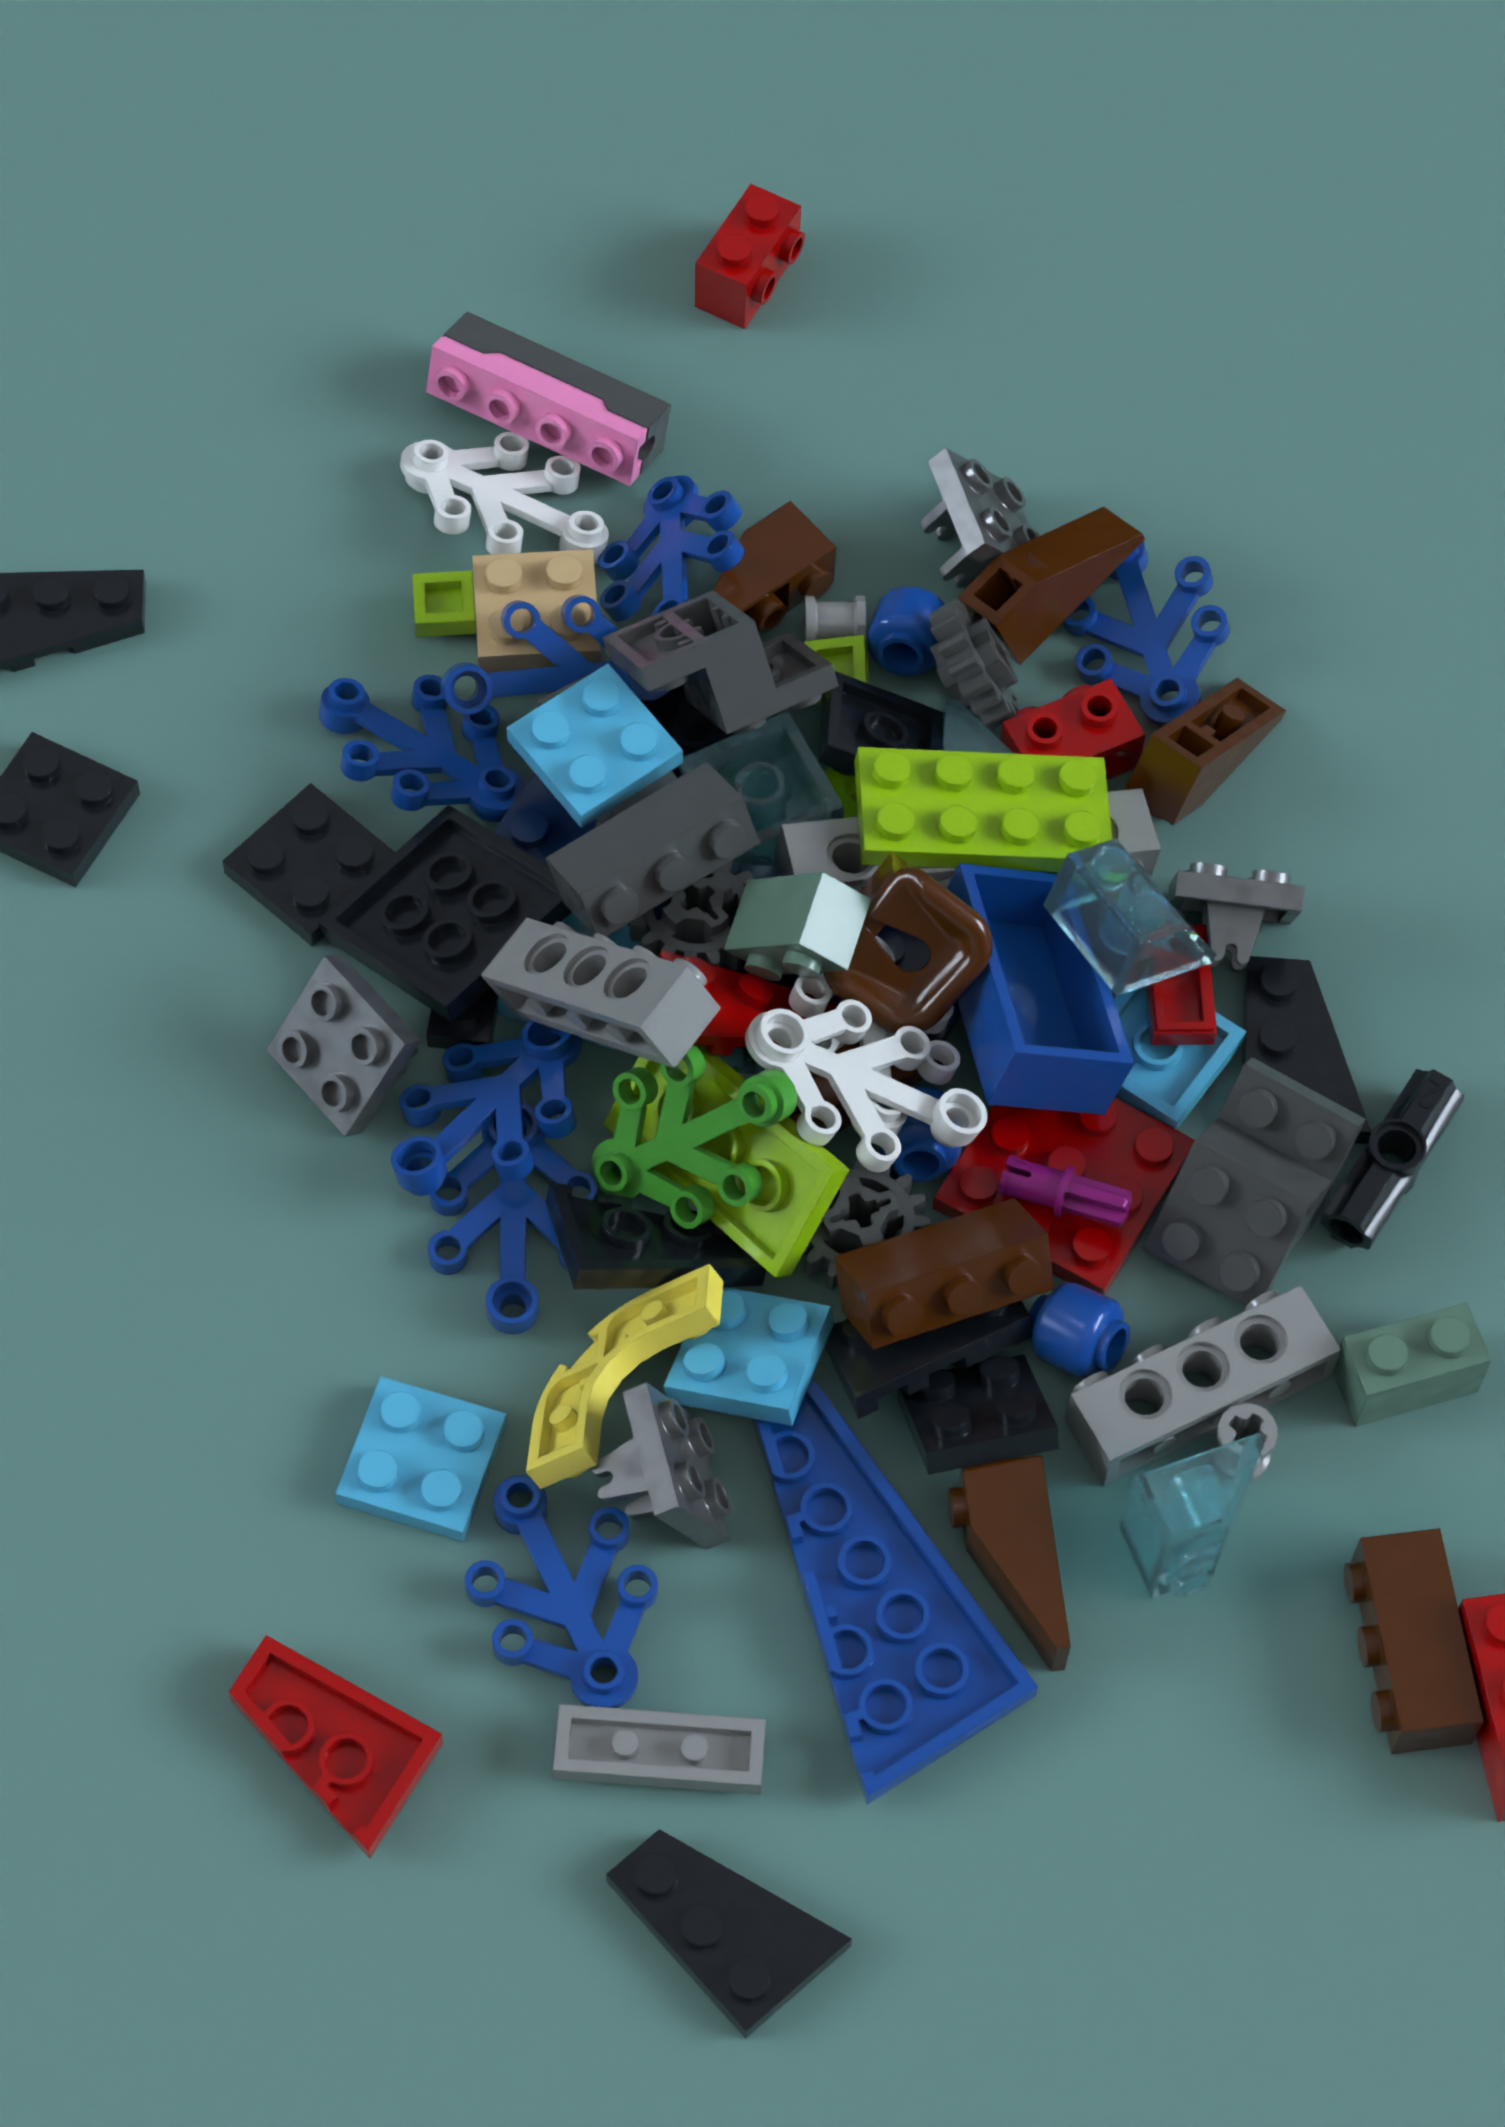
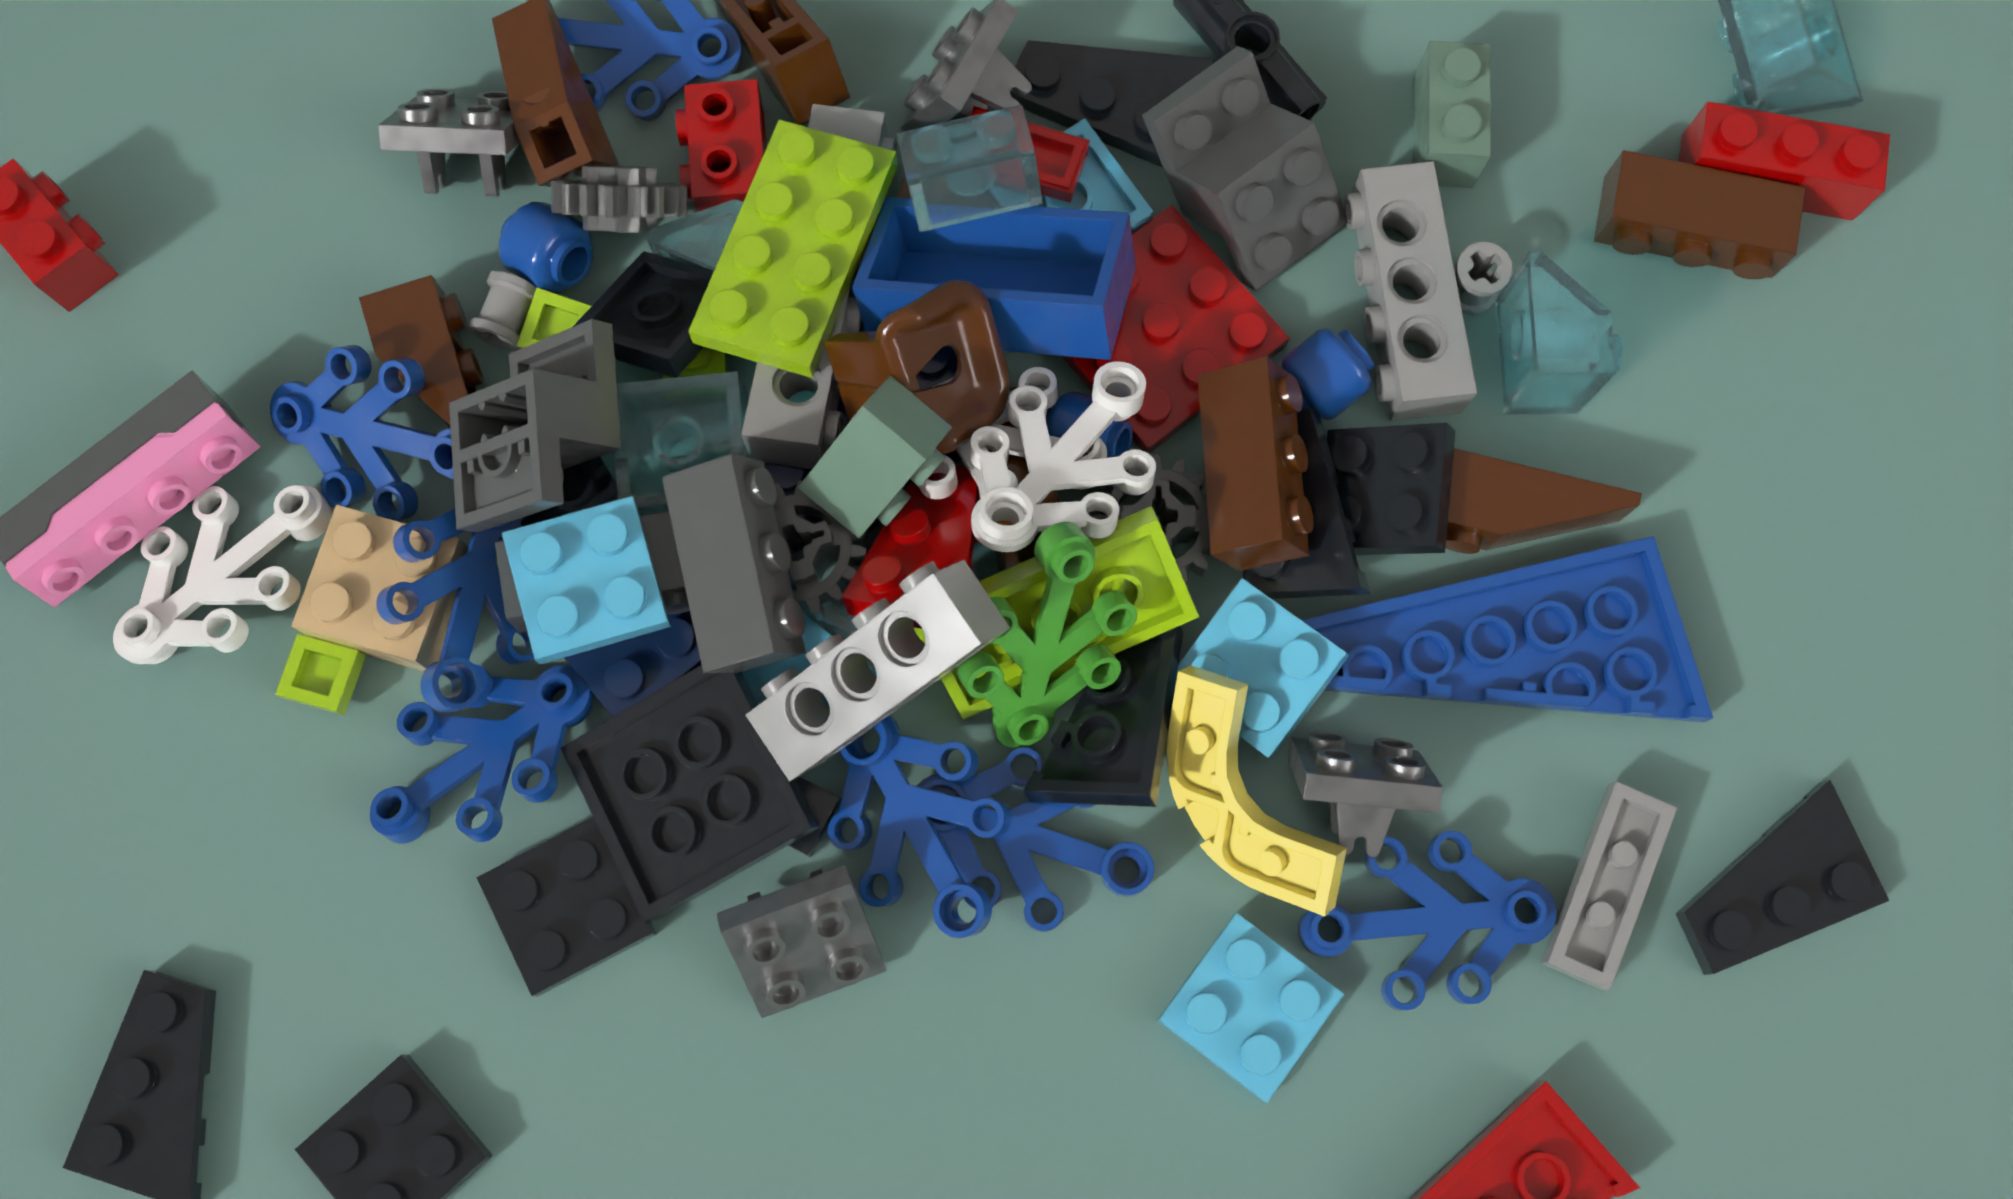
camera: 70 degrees left, 15 degrees up
magenta axle [999,1154,1132,1227] -> none

